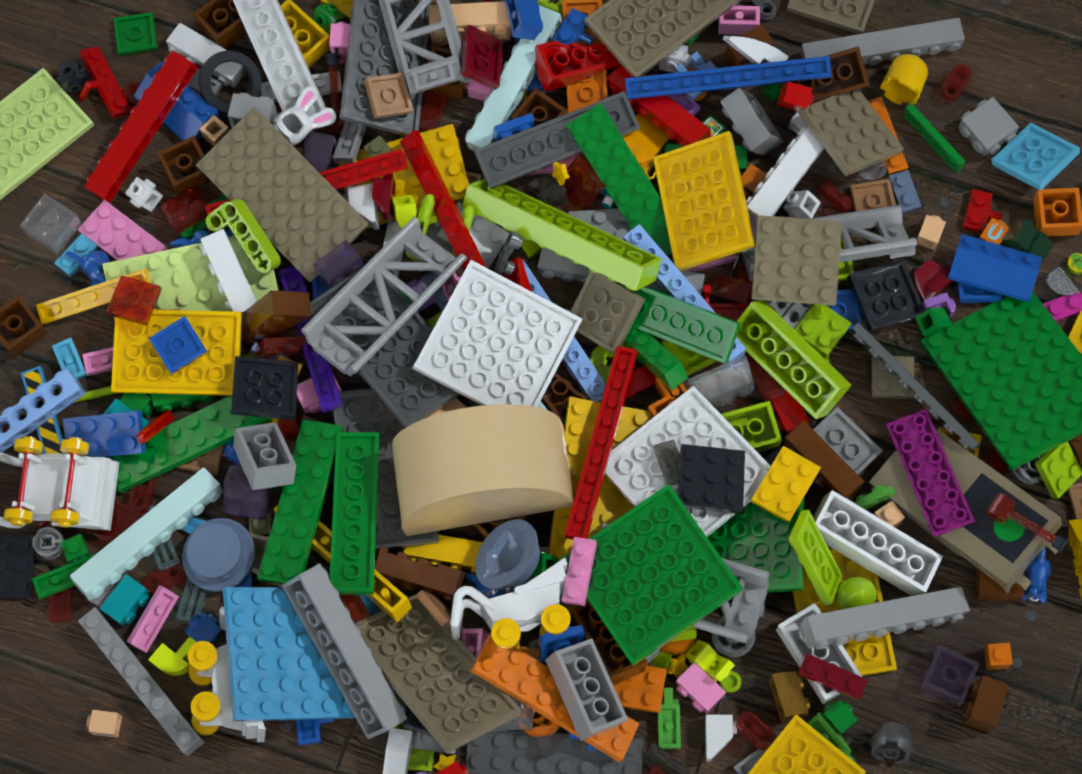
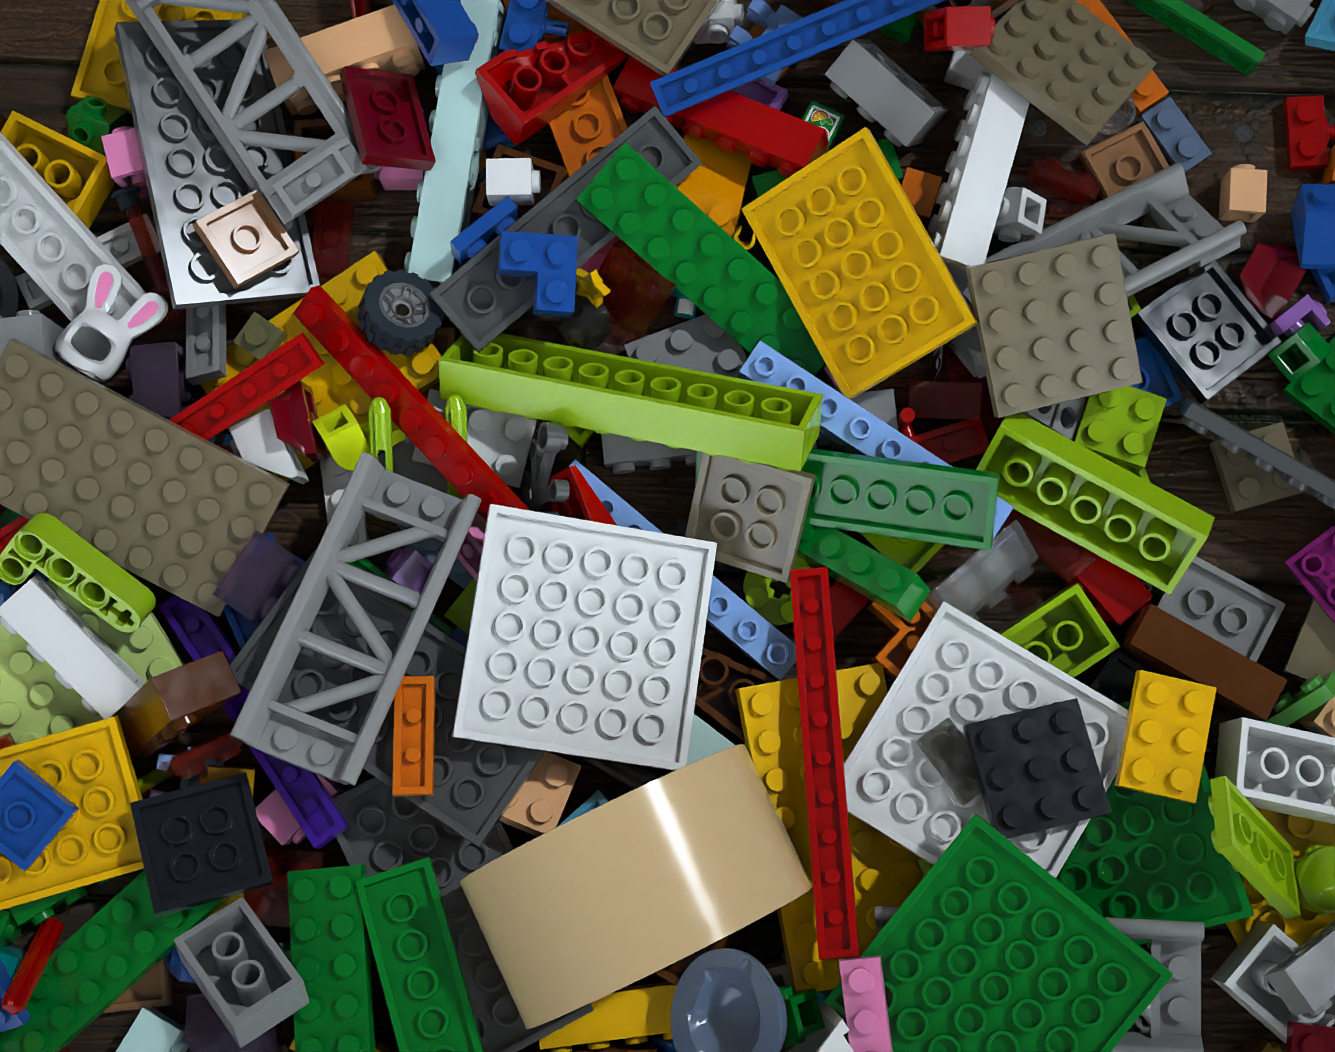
camera: 20 degrees left, 10 degrees up
none -> black wheel [357,270,444,356]
none -> orange plate [392,676,436,797]
none -> white brick [486,158,541,206]
none -> blue brick [497,231,578,317]

